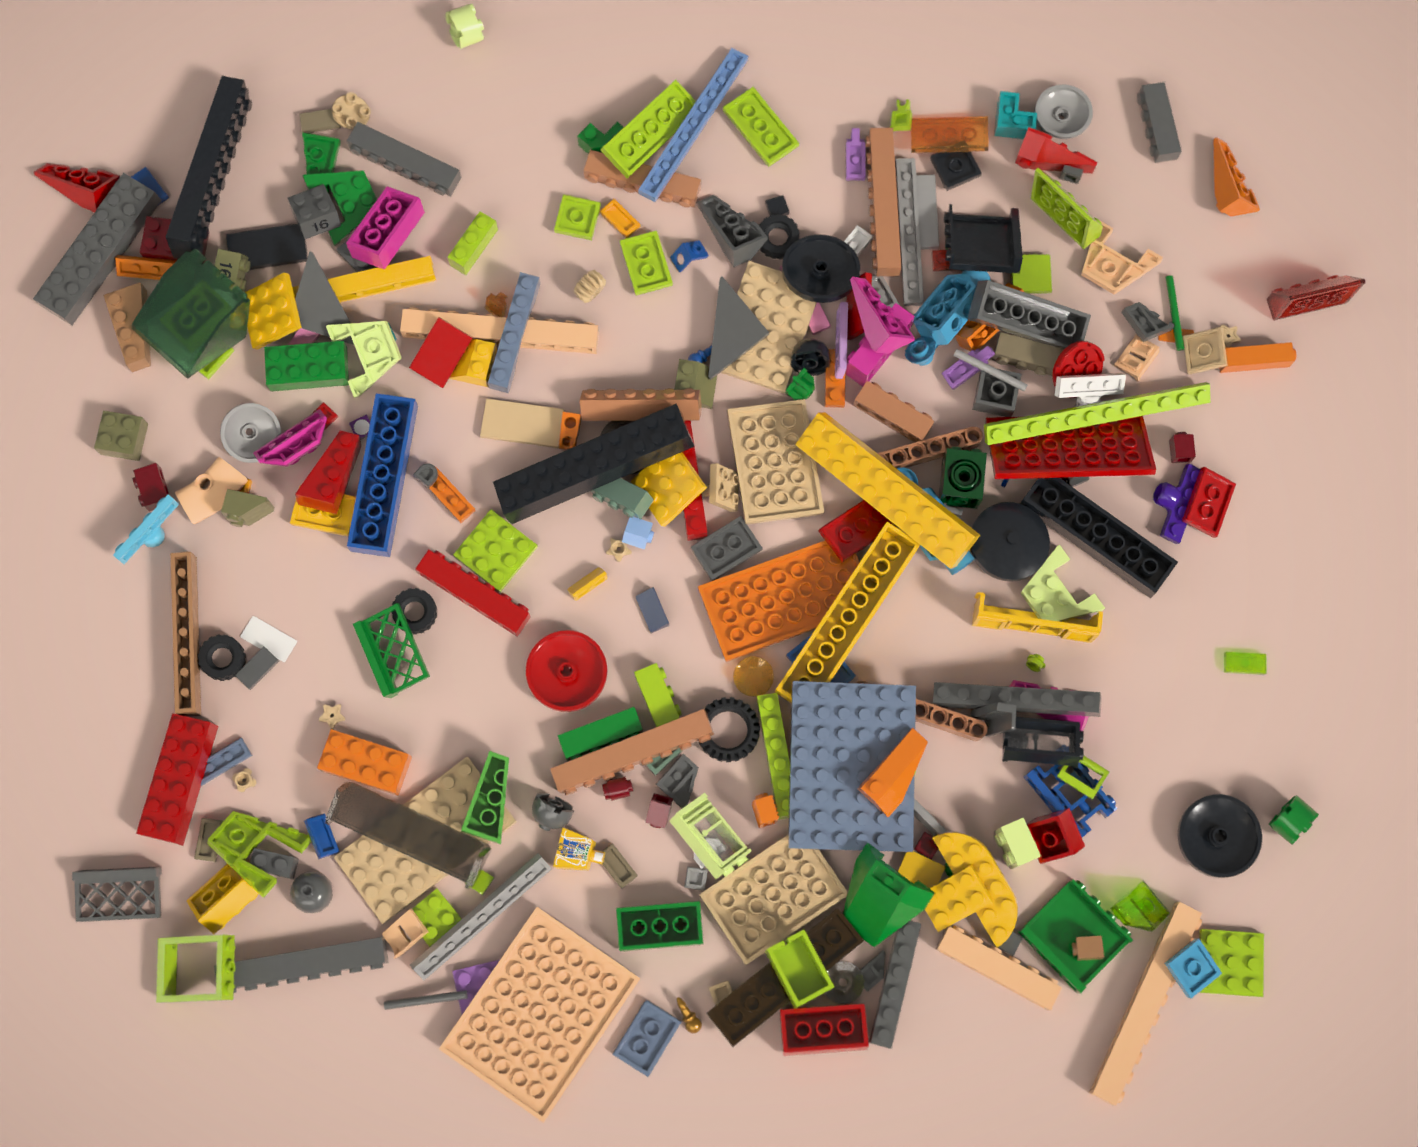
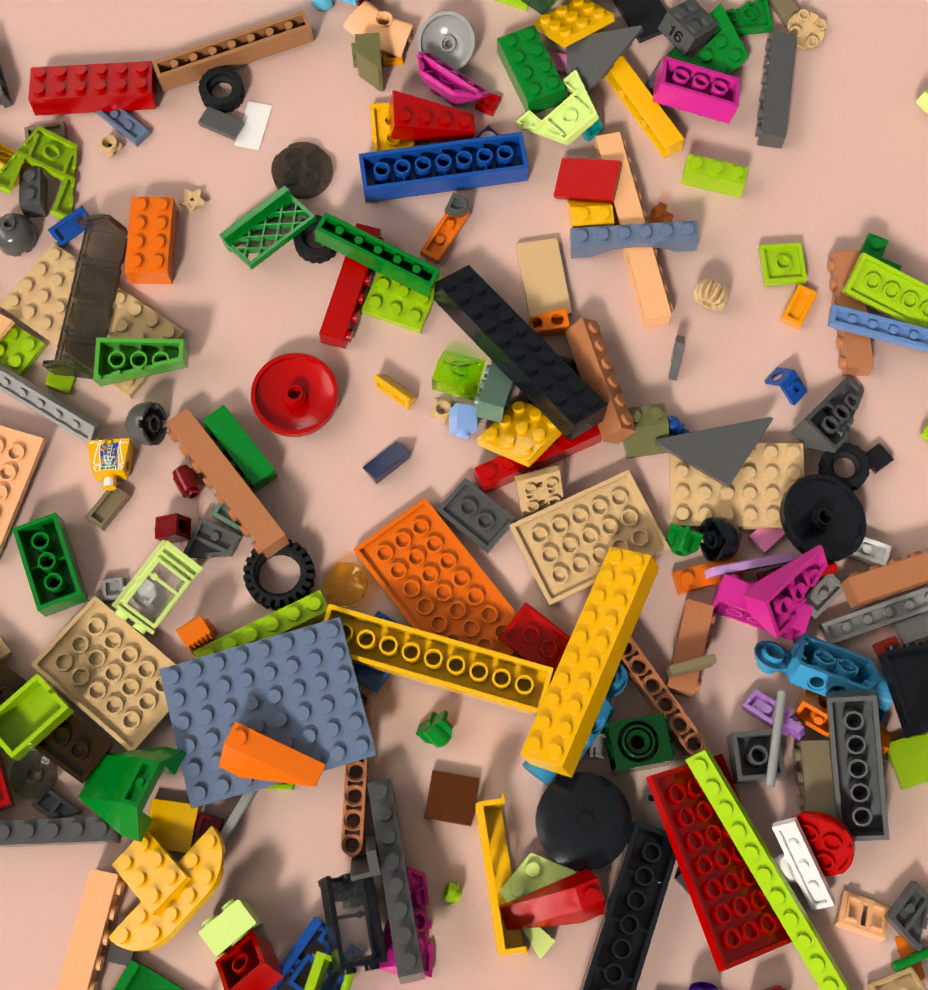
camera: 75 degrees right, 5 degrees down
lime plate [620,230,673,296] -> none
lime brick [634,663,682,727] -> none
none -> clear smoke tile [271,142,333,199]
none -> green brick [315,212,440,298]
none -> green piece [416,710,453,748]
none -> reddish brown tile [424,770,479,827]
none -> clear neon green slope [432,350,485,401]
none -> red wedge [499,868,605,930]
none -> dark tan tile [666,654,717,678]
none -> dark grey tile [668,335,685,380]

